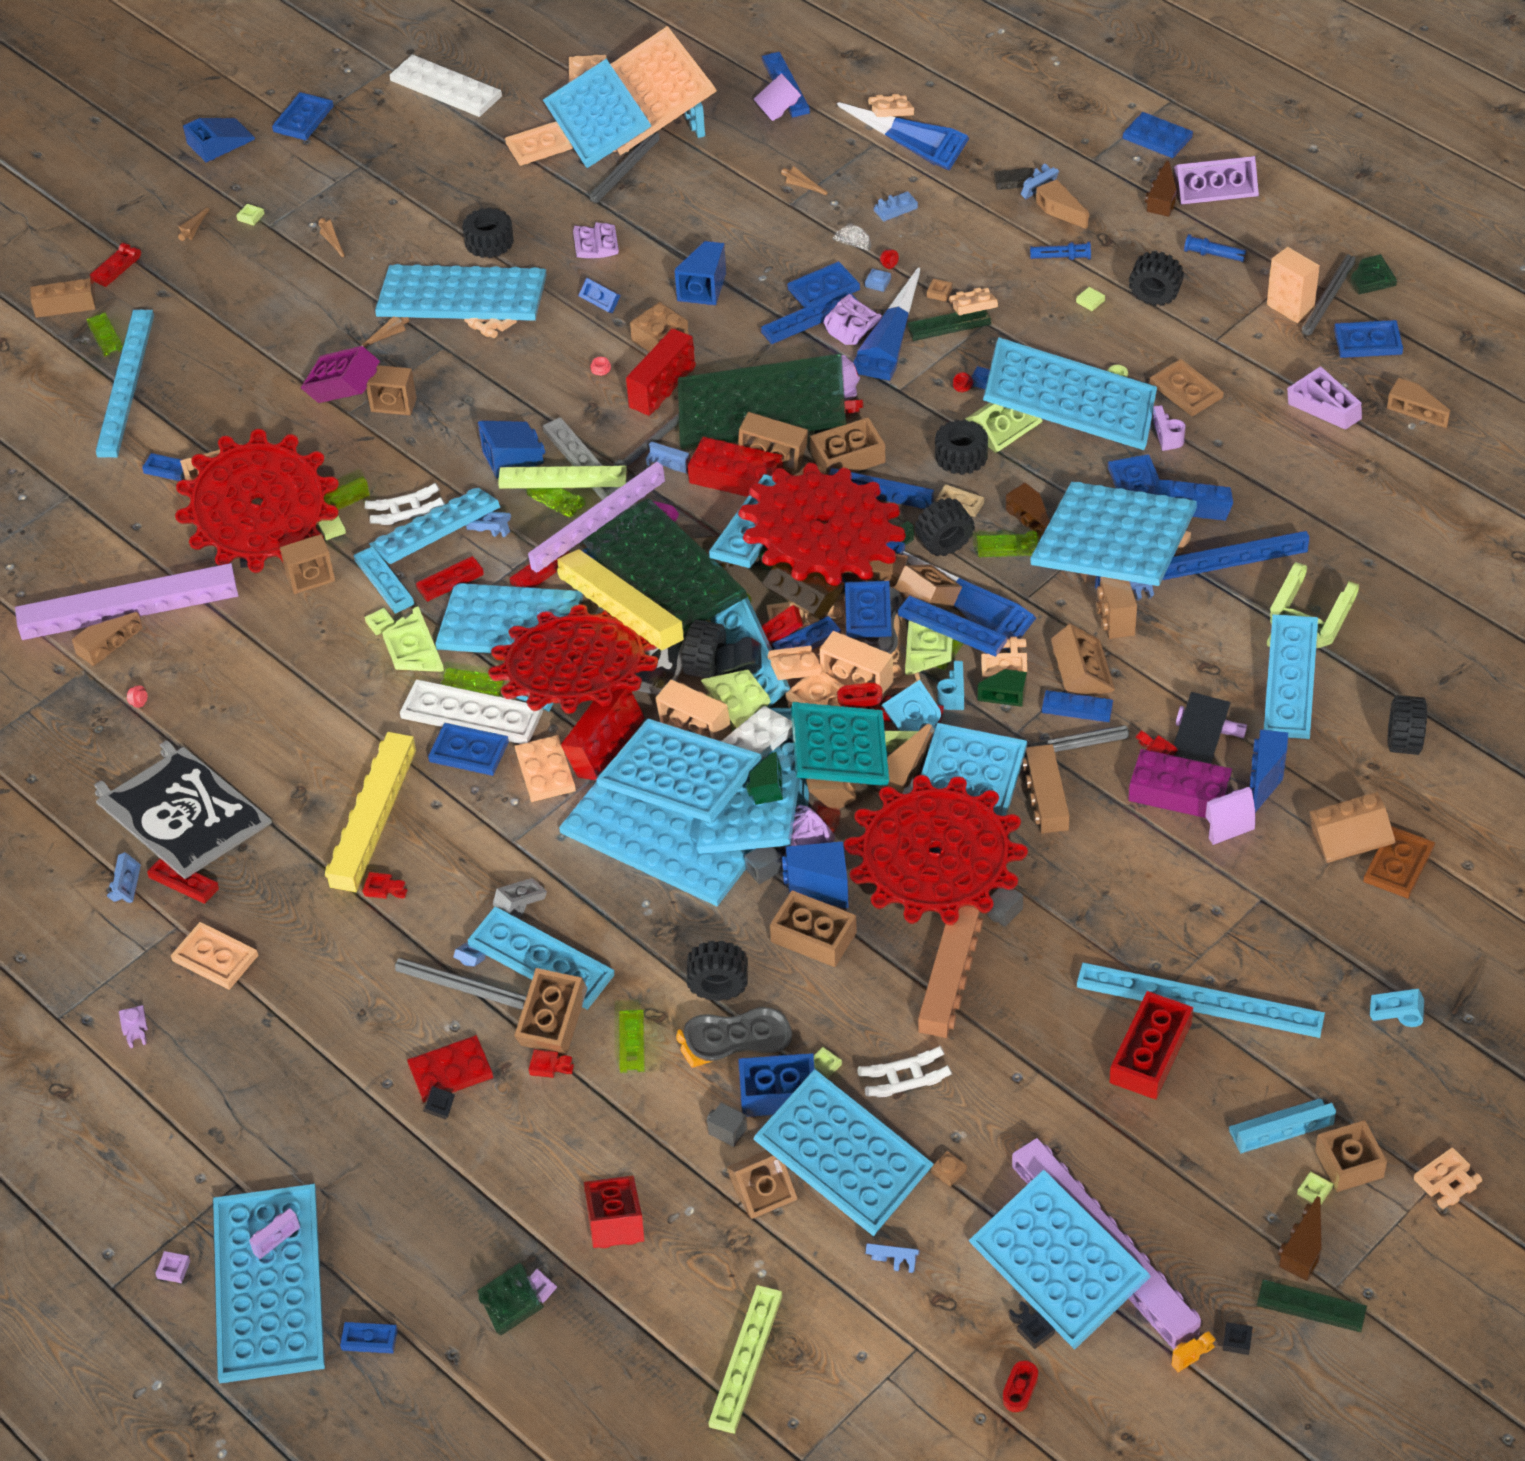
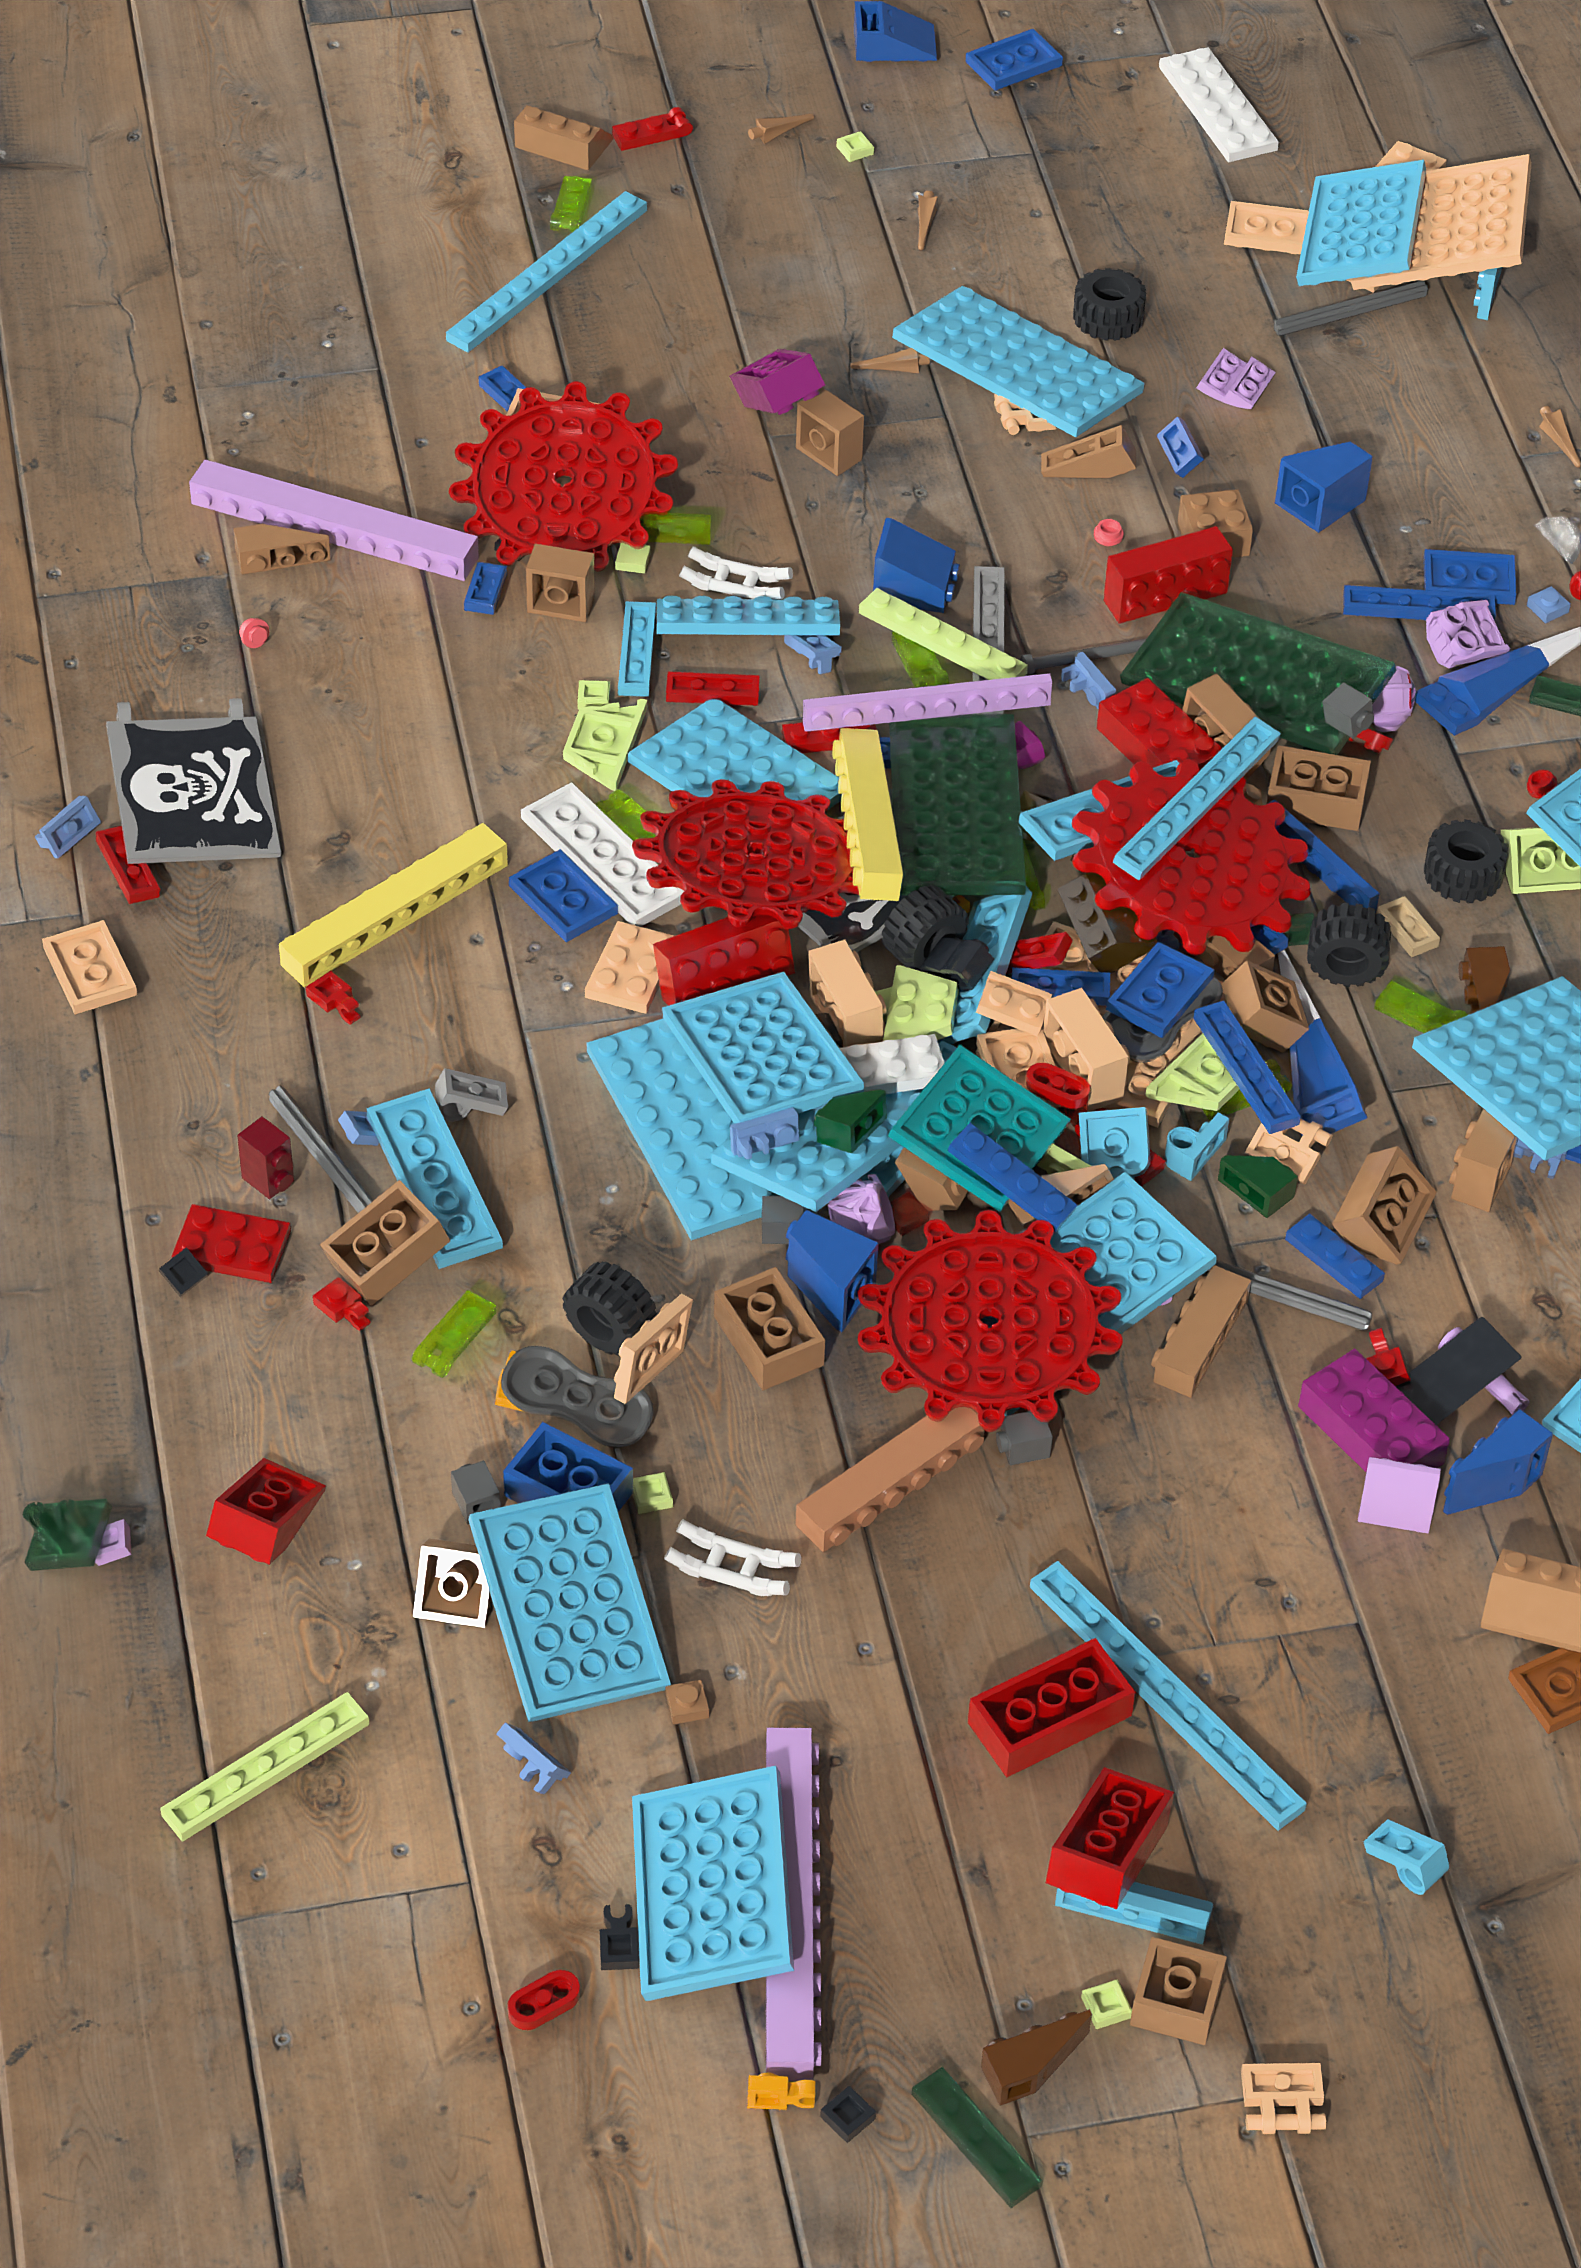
camera: 30 degrees right, 0 degrees up
none -> dark red brick [237,1116,294,1200]
none -> blue plate [464,562,507,615]
none -> light nougat plate [614,1293,693,1404]
none -> medium blue plate [730,1107,799,1159]
none -> blue plate [947,1123,1077,1233]
none -> medium nougat slope [1041,425,1136,478]
none -> red brick [1045,1767,1174,1909]
none -> medium azure plate [1113,716,1281,880]
none -> dark grey brick [1322,682,1374,739]

